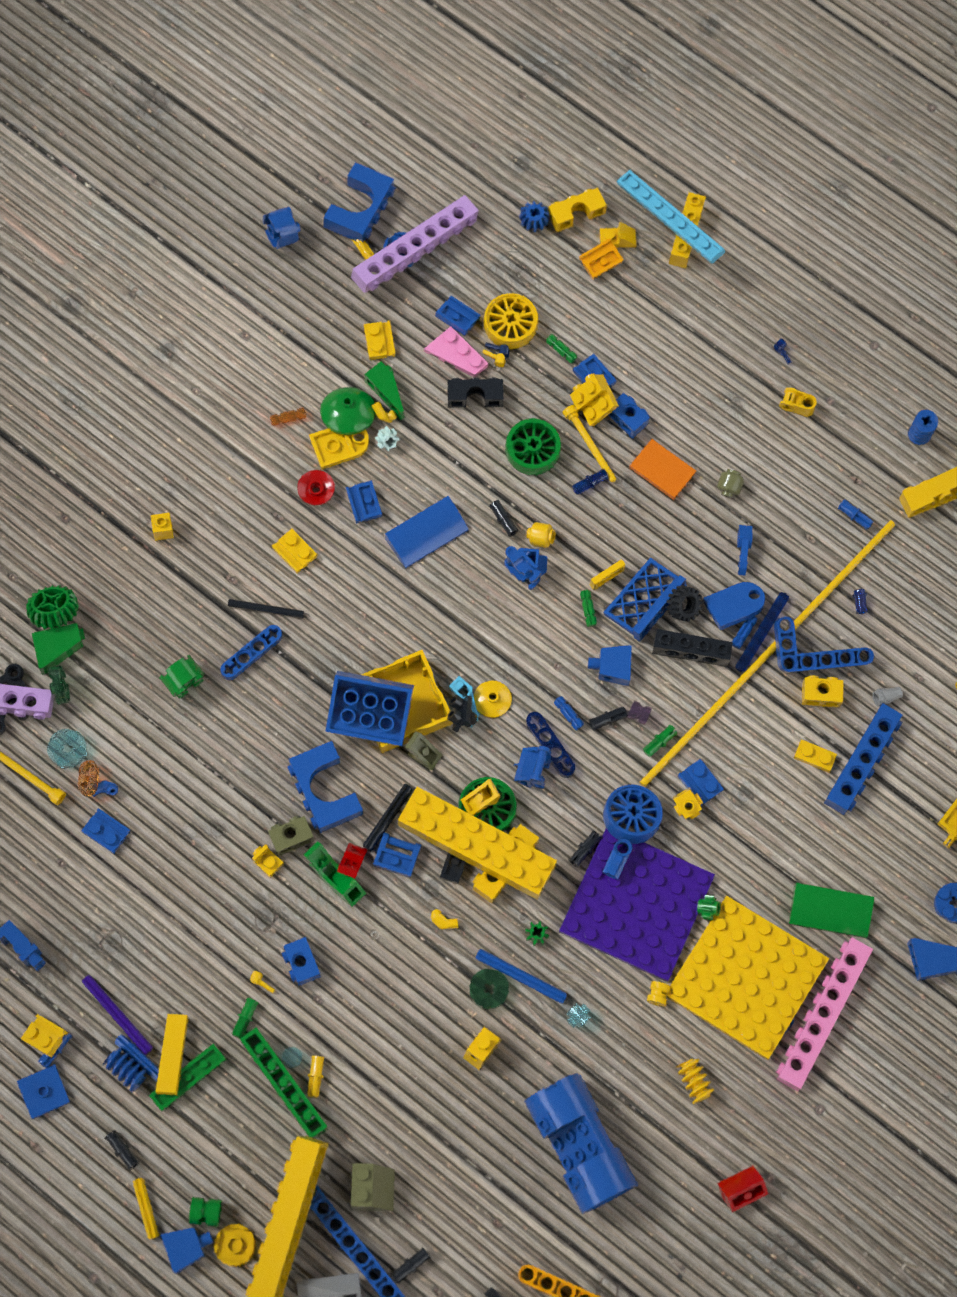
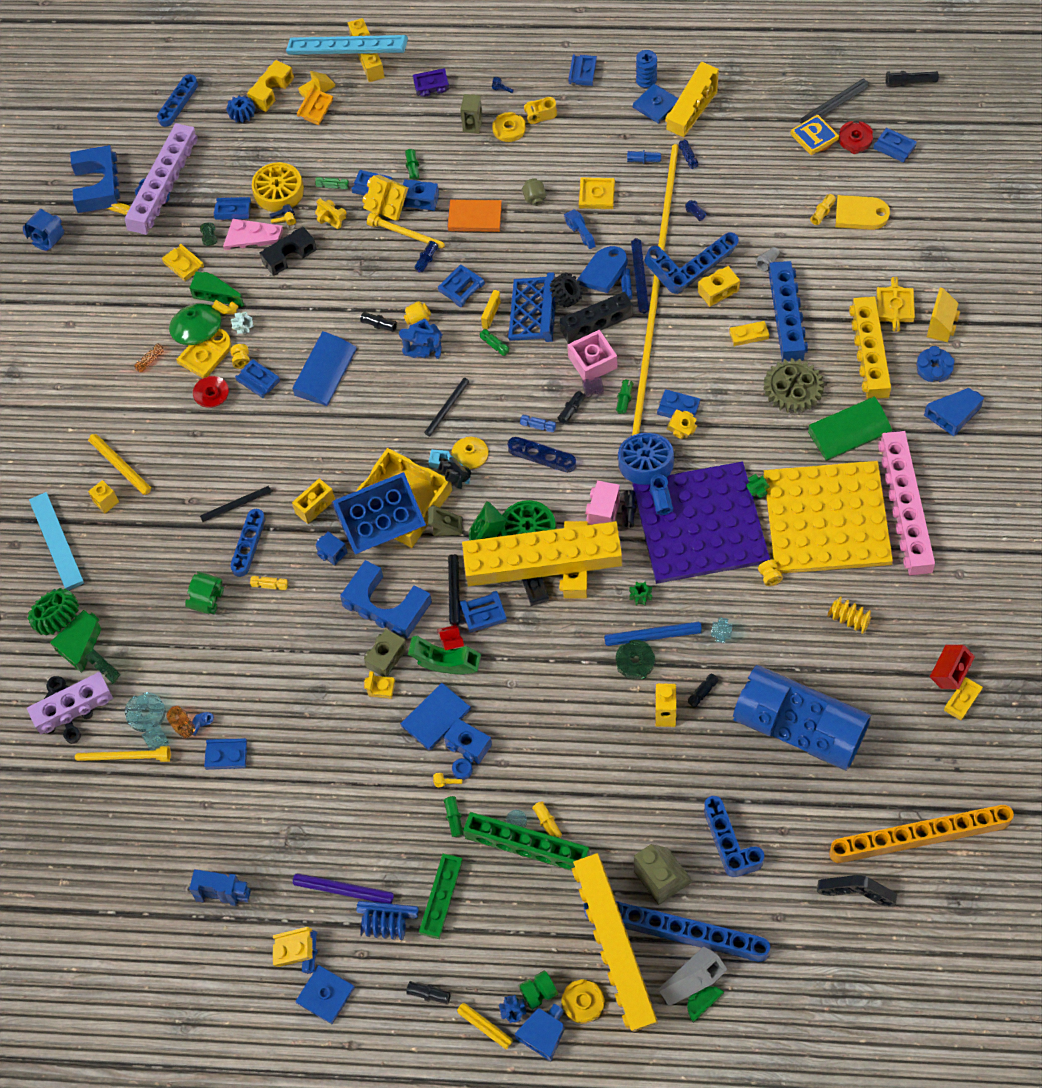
camera: 25 degrees left, 10 degrees down
yellow tile [156,1014,189,1095] -> none
yellow plate [272,528,318,574] -> none
black pin [390,1247,431,1284] -> none
yellow arm [431,909,458,930] -> none
yellow slope [461,779,500,816] -> none
green piece [505,418,561,475] -> none
blue piece [513,746,552,789] -> none
blue torso [588,645,632,686] -> none
none -> medium azure tile [29,492,85,591]
none -> yellow axle [88,434,151,495]
none -> clear light blue tile [141,725,169,750]
none -> blue beam [157,74,198,127]
none -> clear green bush [200,222,217,246]
none -> yellow wheel [230,344,250,369]
none -> yellow axle [250,576,288,590]
none -> yellow brick [292,478,335,524]
none -> yellow hips [315,198,347,229]
none -> blue brick [315,532,348,566]
none -> blue tile [400,683,471,751]
none -> green axle [405,149,419,180]
none -> dark purple bracket [413,68,449,97]
none -> black bar [424,378,469,437]
none -> blue plate [438,264,485,307]
none -> blue tile [452,758,473,780]
none -> olive brick [460,94,483,134]
none -> green slope [469,501,507,541]
none -> yellow tile [492,112,526,142]
none -> blue gear [499,995,526,1023]
none -> bright pink brick [567,330,617,383]
none -> blue plate [568,54,597,86]
none -> yellow tile [579,177,615,209]
none -> bright pink brick [585,480,620,525]
none -> blue plate [633,84,679,124]
none -> clear blue axle [679,139,698,169]
none -> black axle [688,673,718,707]
none -> blue beam [704,796,765,877]
none -> olive gear [763,358,824,413]
none -> yellow brick [849,296,891,399]
none -> yellow plate [944,677,983,721]

